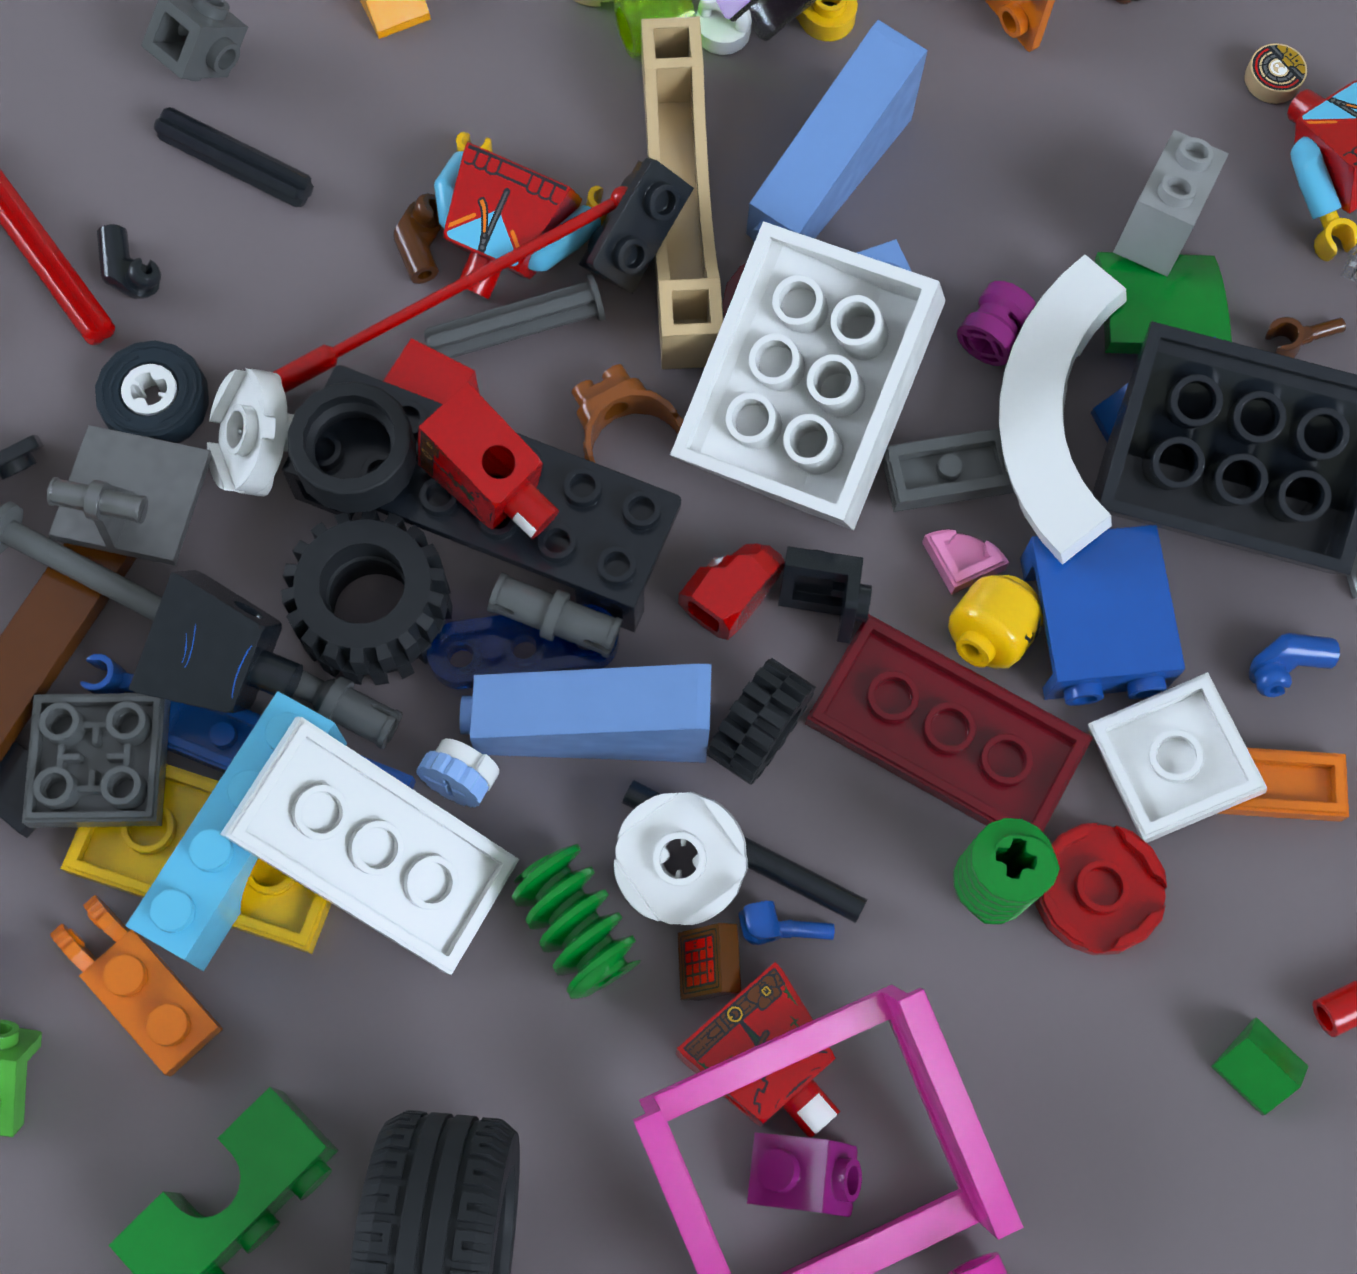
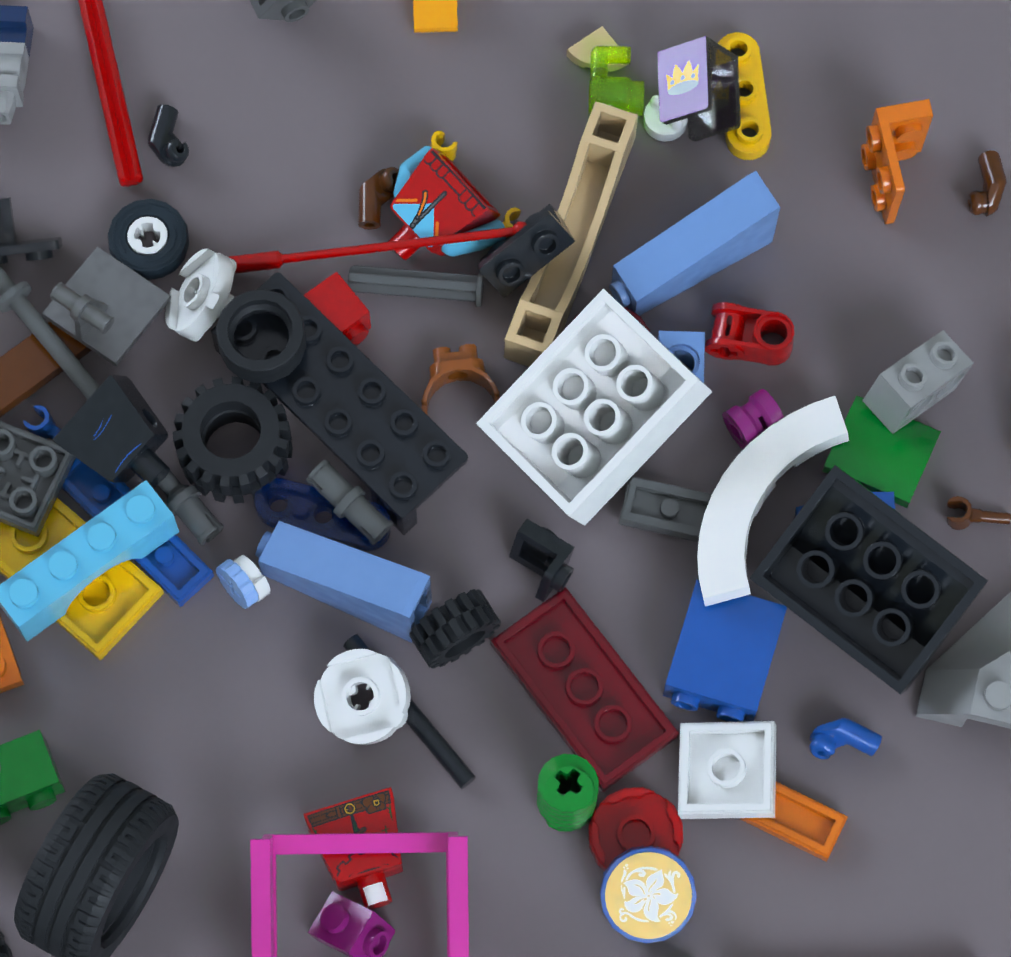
camera: 25 degrees right, 0 degrees up
black axle [154,107,314,207] -> none
white tile [220,717,519,975] -> none
red torso [418,382,559,539] -> none
green piece [512,844,641,999] -> none
red rock [678,543,785,640] -> none
tile [678,923,741,1001] -> none
blue hand [738,901,835,945] -> none
bright pink tile [922,529,1009,595] -> none
yellow head [948,575,1043,669] -> none
none -> tile [600,846,697,944]
none -> red piece [705,302,794,366]

